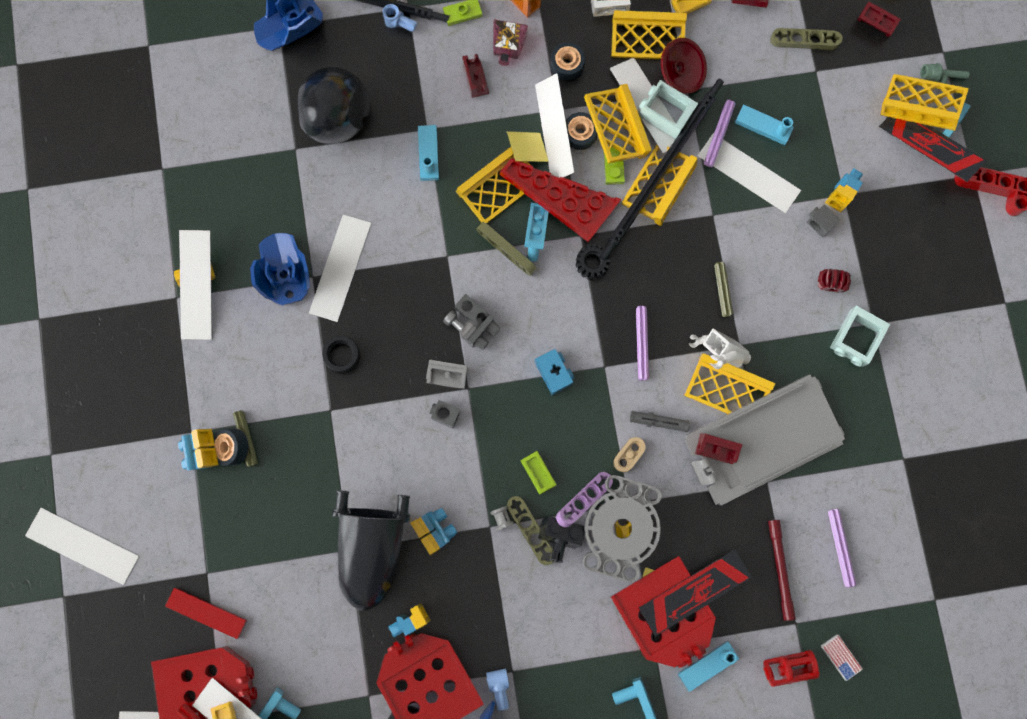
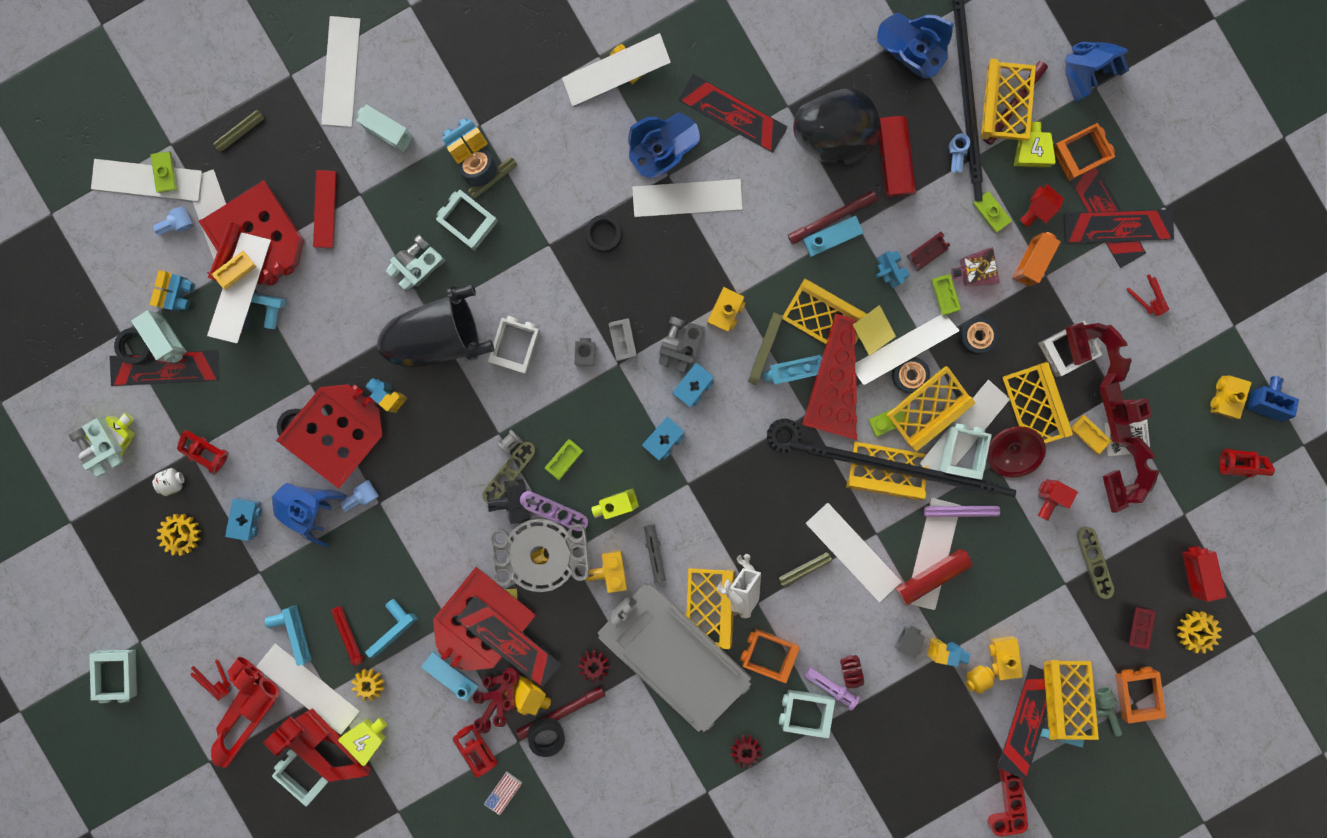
camera: 75 degrees right, 10 degrees up
dark azure hips [410,508,458,555] -> none
tan plate [614,437,645,472] -> none
lavender axle [636,306,649,381] -> none
dark red hinge [695,433,743,465] -> none
medium azure piece [735,104,794,145] -> none
lavender axle [828,509,856,587] -> none
none -> olive axle [214,110,264,152]
none -> light aqua window [356,104,413,153]
none -> light aqua hips [386,234,446,291]
none -> light aqua window [436,190,498,251]
none -> dark red plant [473,668,520,734]
none -> white window [488,316,540,374]
none -> yellow brick [504,676,551,716]
none -> black tyre [527,718,565,757]
none -> dark red gear [578,650,610,683]
none -> yellow brick [585,550,627,593]
none -> neon yellow torso [592,489,639,519]
none -> dark azure brick [672,363,714,407]
none -> black sticker [678,74,788,153]
none -> yellow brick [707,287,746,333]
none -> dark red gear [730,735,762,768]
none -> orange window [740,628,800,683]
none -> dark red piece [788,190,877,245]
none -> lavender pin [804,666,860,711]
none -> white sticker [806,503,901,603]
none -> dark azure hips [876,251,910,288]
none -> red brick [878,116,917,198]
none -> red brick [895,549,973,606]
none -> lime plate [931,274,961,316]
none -> yellow head [965,665,995,694]
none -> yellow brick [988,636,1023,680]
none -> red brick [1037,479,1078,521]
none -> orange window [1115,667,1167,724]

